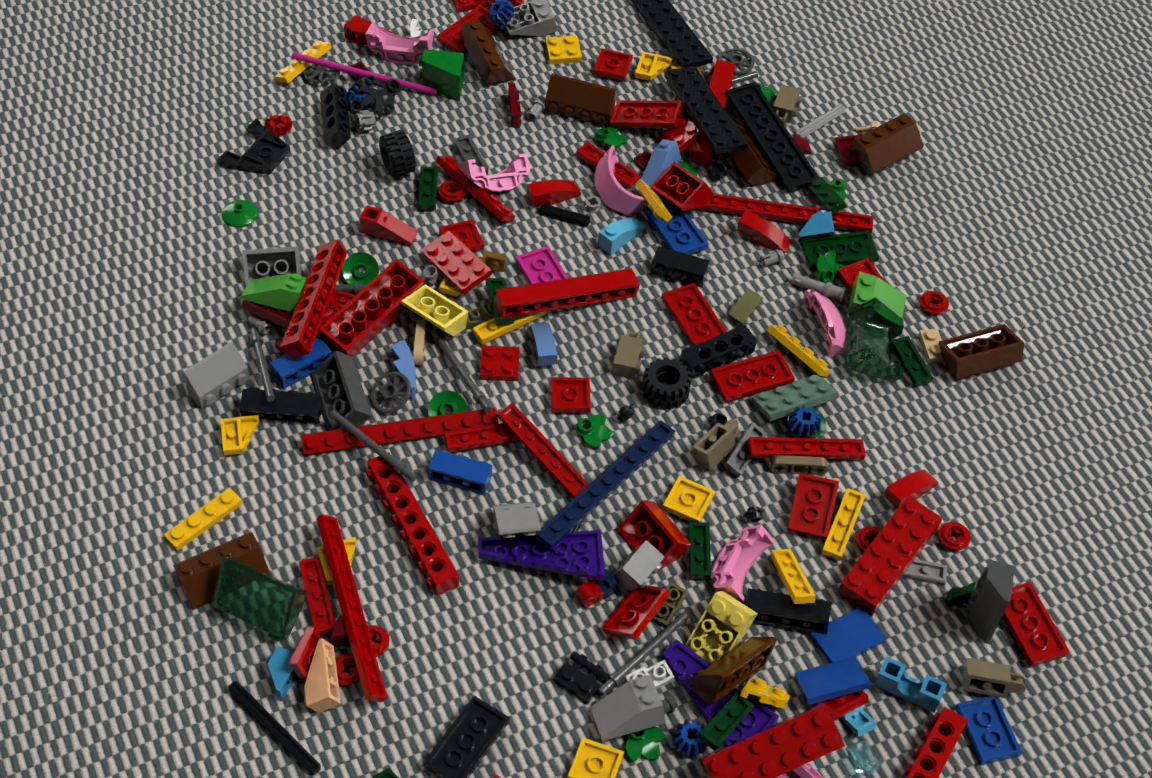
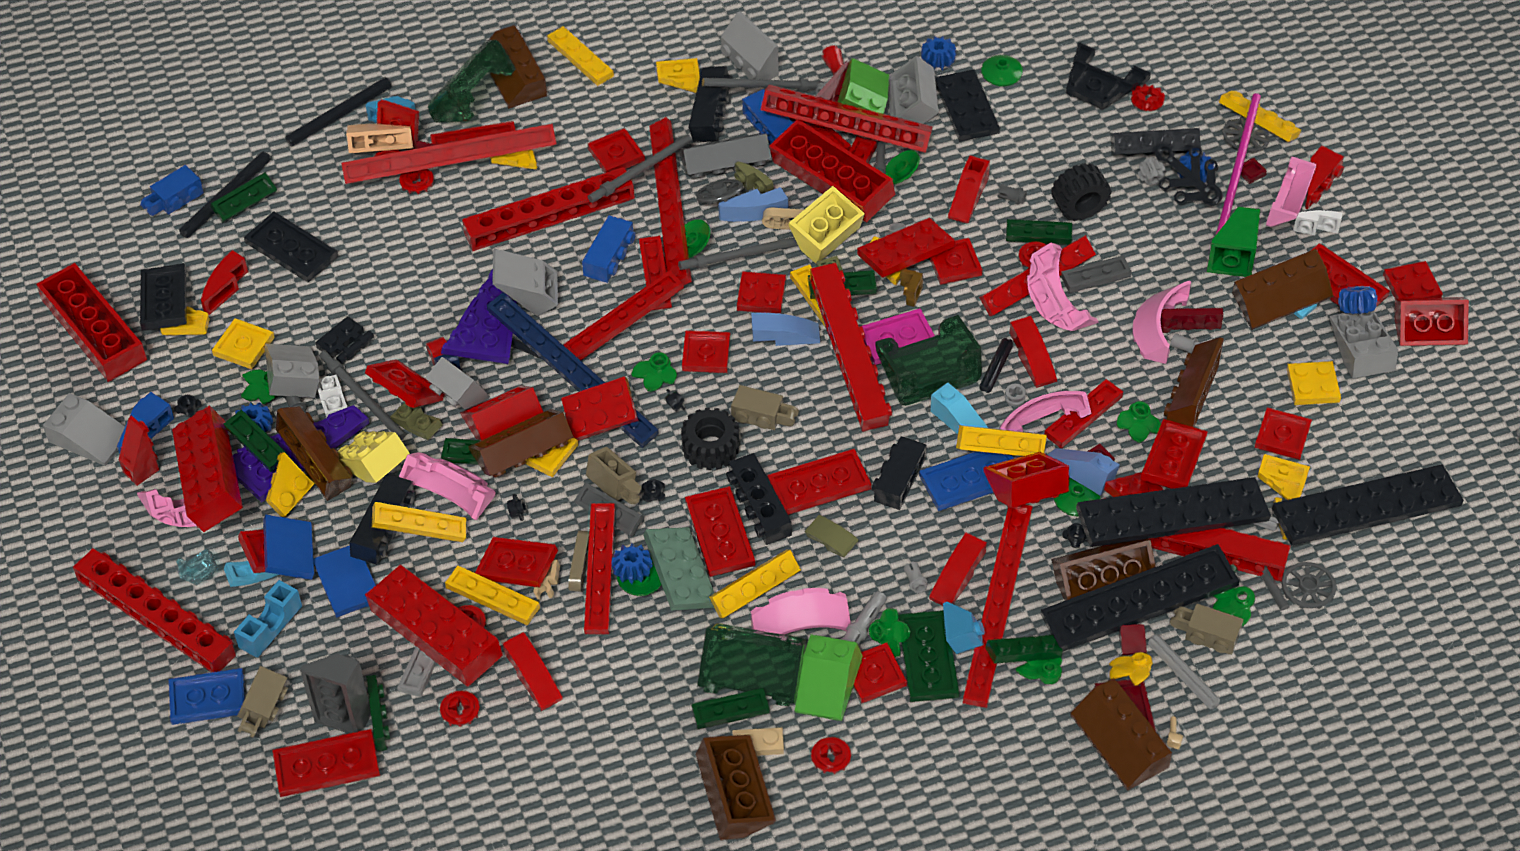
camera: 100 degrees right, 0 degrees up
none -> reddish brown slope [468,409,573,477]
none -> red plate [561,376,638,441]
none -> red plate [587,128,645,173]
none -> olive slope [734,161,774,194]
none -> red cone [822,45,844,75]
none -> clear green windscreen [875,315,982,406]
none -> blue gear [921,36,956,70]
none -> black plate [935,69,1000,142]
none -> dark grey pin [998,184,1027,205]
none -> yellow plate [1109,652,1153,685]
none -> bright pink windscreen [1132,281,1191,364]

